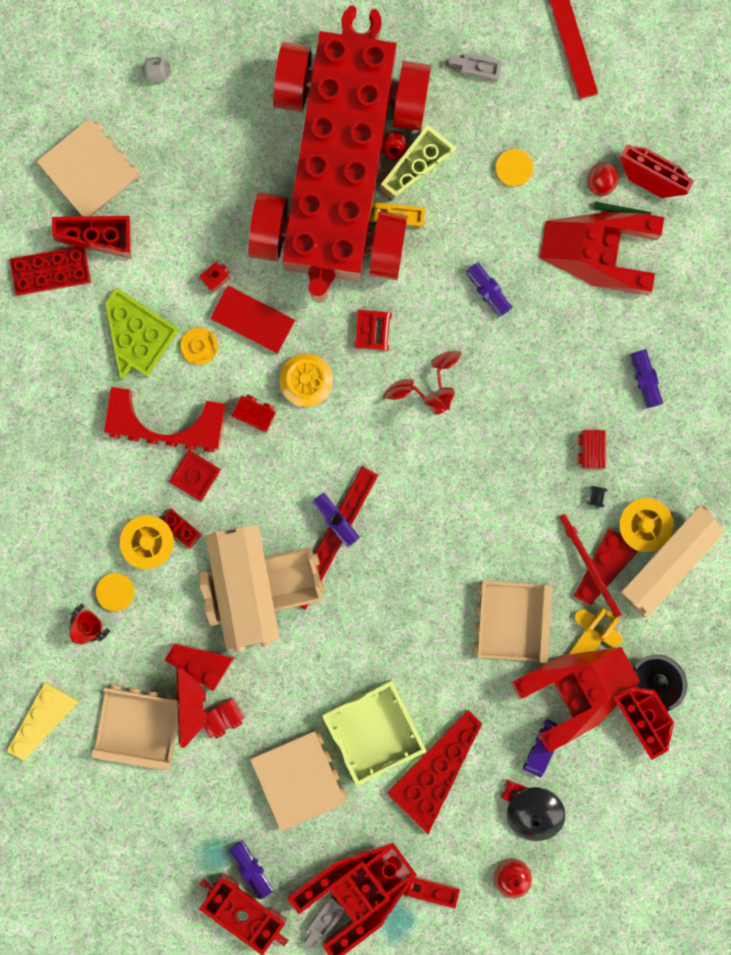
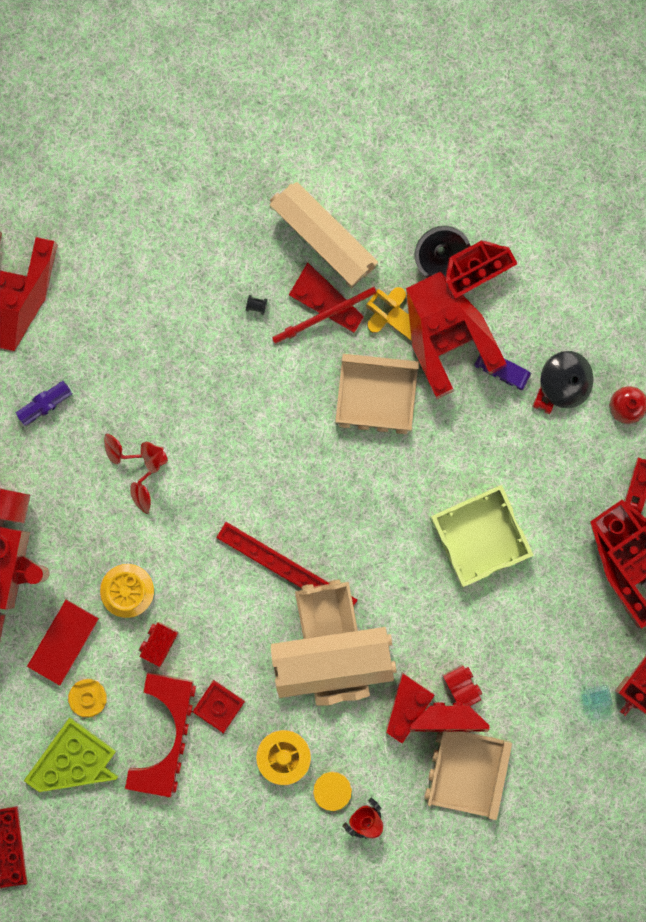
camera: 85 degrees left, 0 degrees up
light yellow wing [7,683,79,761] -> none
red slope [162,508,202,549] -> none
red brick [199,262,230,293] -> none
dark purple piece [229,840,274,900] -> none
tan panel [250,730,348,832] -> none
dark purple piece [311,492,360,548] -> none
red plate [355,310,392,351] -> none
red wing [387,710,482,835] -> none
red brick [577,430,606,469] -> none
yellow wheel [619,498,674,552] -> none
dark purple piece [630,349,663,409] -> none

